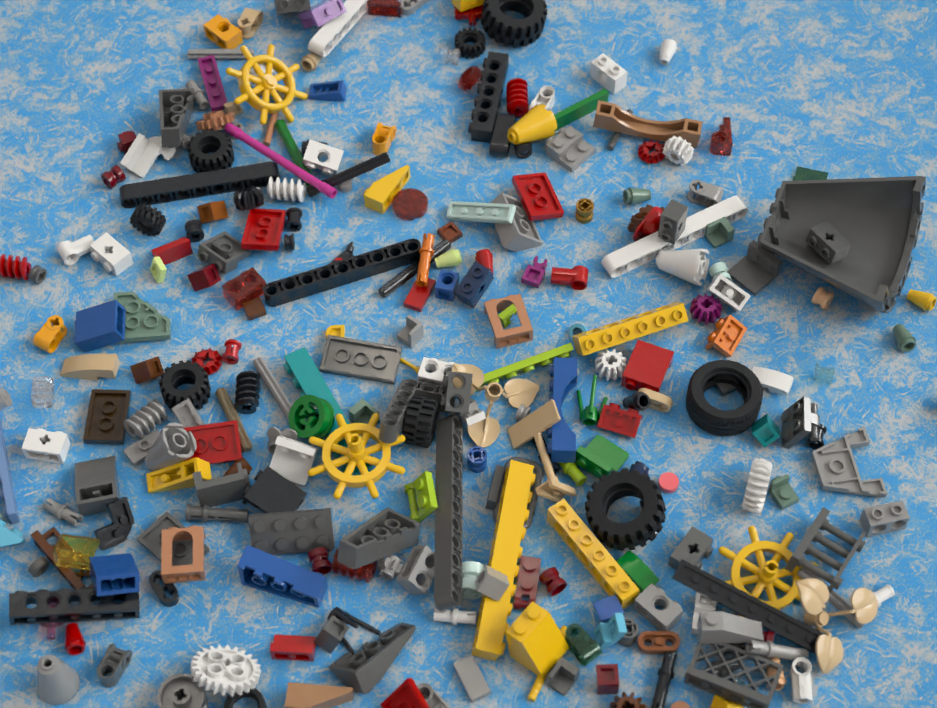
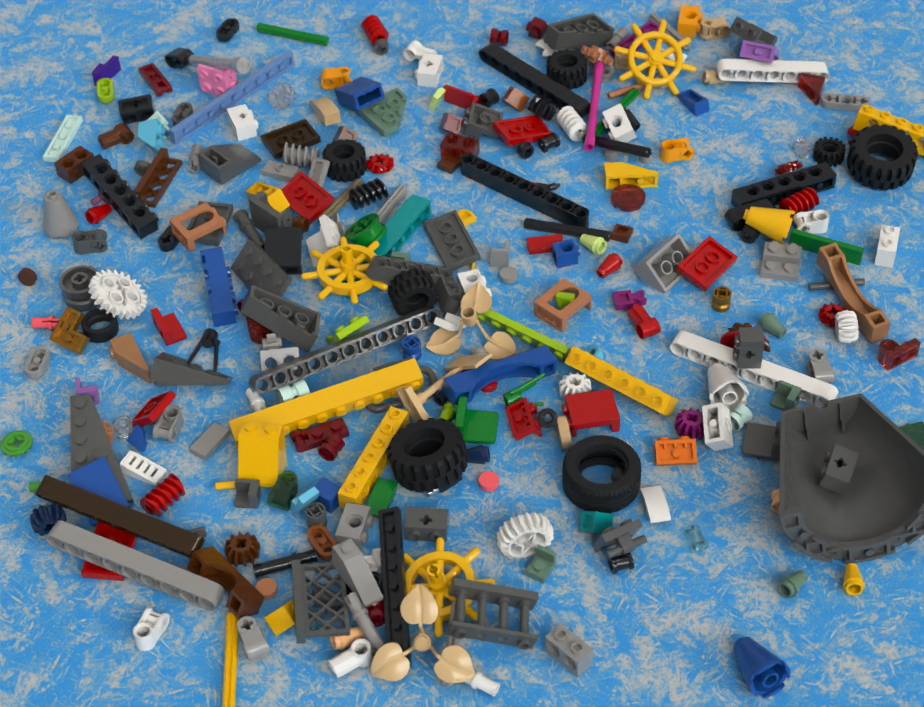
camera: 60 degrees right, 10 degrees down
clear yellow panel [52,534,100,570] -> none
blue brick [89,553,140,596] -> none
black plate [94,497,134,551] -> none
white panel [120,133,162,178] -> none
black tyre [130,204,166,237] -> none
light grey cone [145,422,197,471] -> none
red bush [221,339,242,365] -> none
dark grey panel [313,615,350,653] -> none
orange pin [415,233,435,287] -> none
dark grey brick [440,371,473,414] -> none
light aqua tile [446,201,516,224] -> none
dark blue brick [455,261,494,308] -> none
light grey panel [475,565,509,601] -> none
dark red panel [596,664,619,695] -> none
light grey wing [811,427,888,498] -> none
none -> light grey tile [500,267,518,284]

